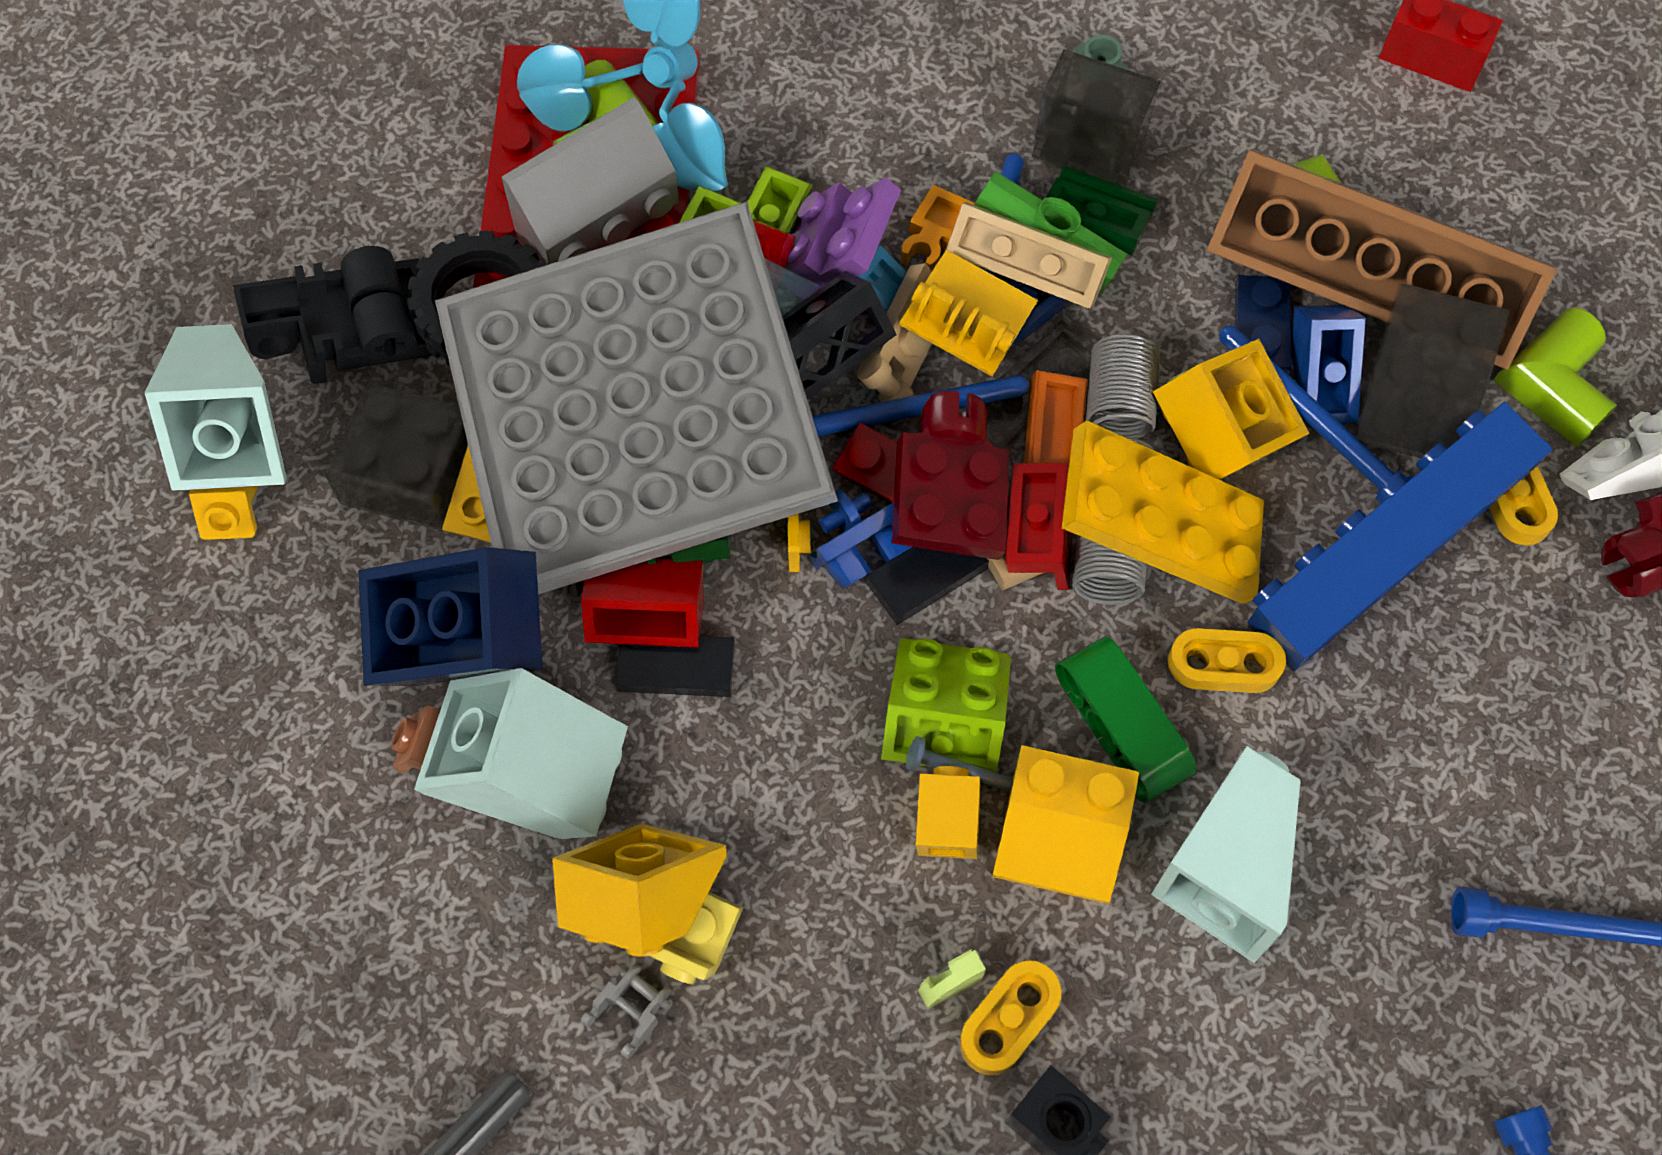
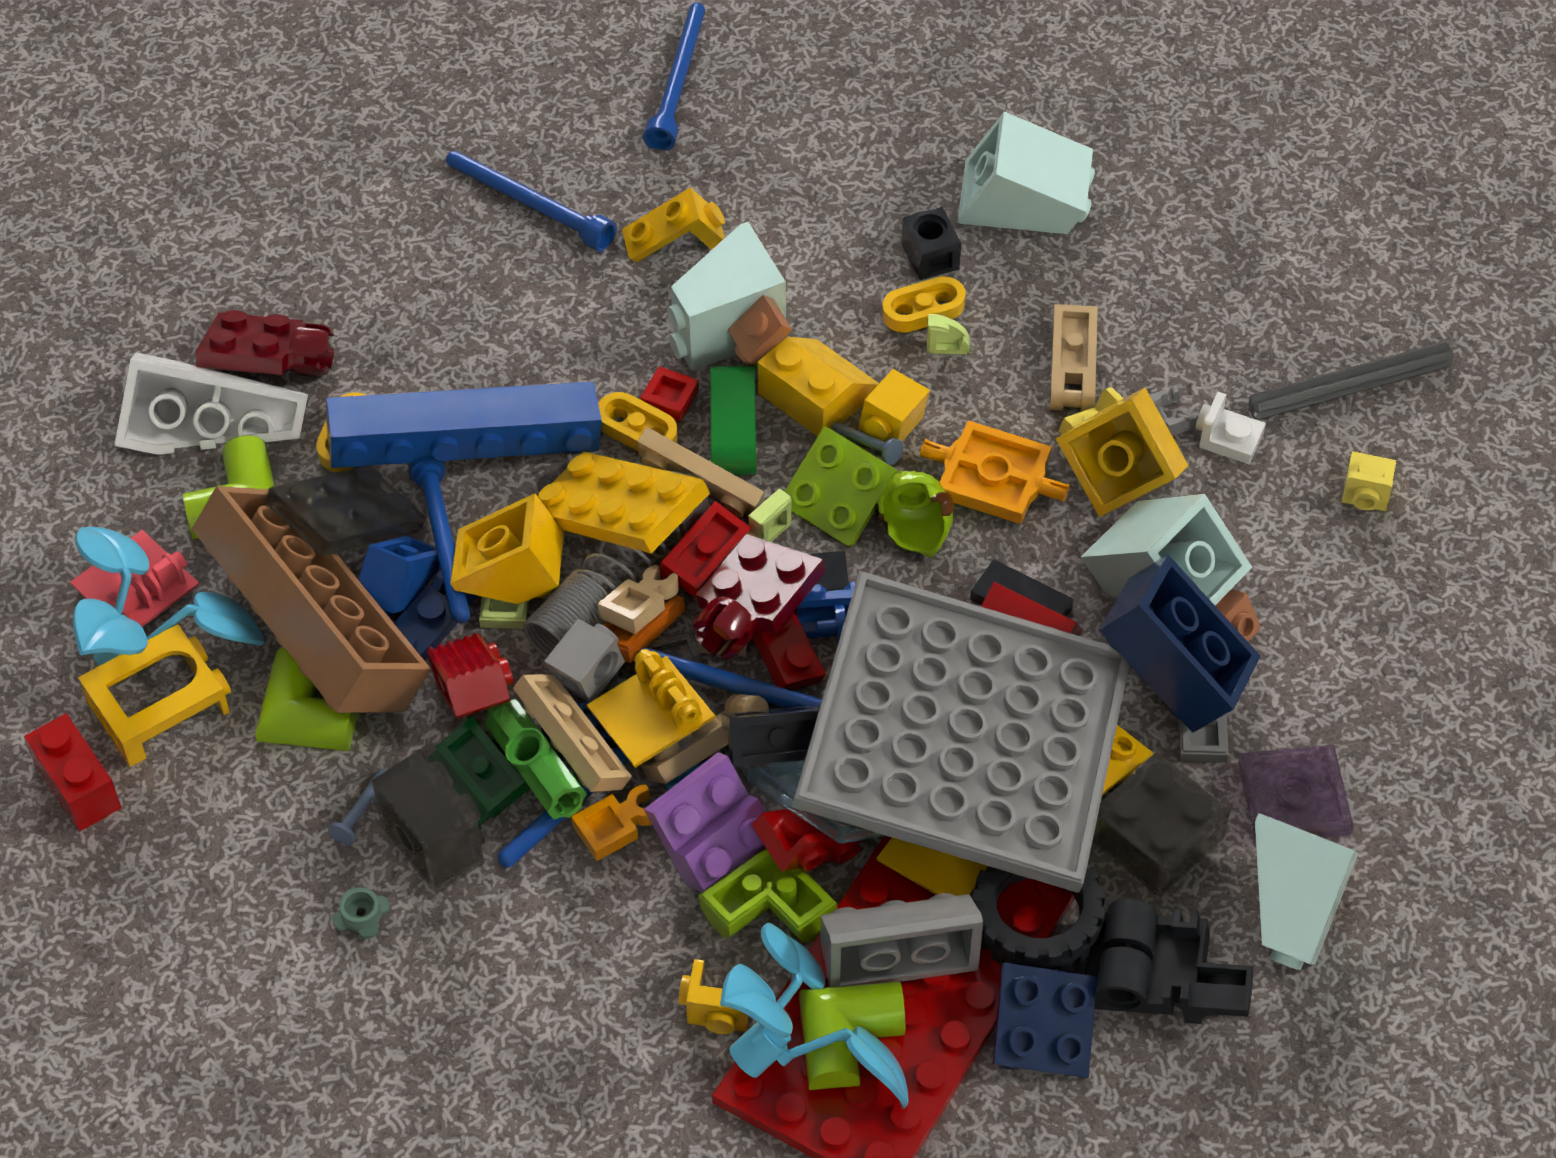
camera: 150 degrees left, 10 degrees down
none -> coral hinge [70,530,200,627]
none -> medium azure plant [73,527,265,666]
none -> yellow panel [78,624,231,767]
none -> sand blue pin [328,769,388,846]
none -> red brick [427,632,514,719]
none -> light grey brick [544,618,625,702]
none -> tan plate [598,565,679,634]
none -> yellow bracket [622,187,725,262]
none -> tan plate [637,426,764,517]
none -> red plate [640,366,699,423]
none -> yellow bracket [678,959,749,1034]
none -> nougat bracket [728,295,792,366]
none -> yellowish green tile [748,488,791,542]
none -> lime hair [877,470,954,558]
none -> light orange plate [920,420,1070,524]
none -> dark blue hinge [993,962,1097,1078]
none -> tan plate [1049,304,1098,412]
none -> white bracket [1196,392,1266,465]
none -> clear purple plate [1238,745,1354,841]
none -> light yellow bracket [1341,451,1396,511]

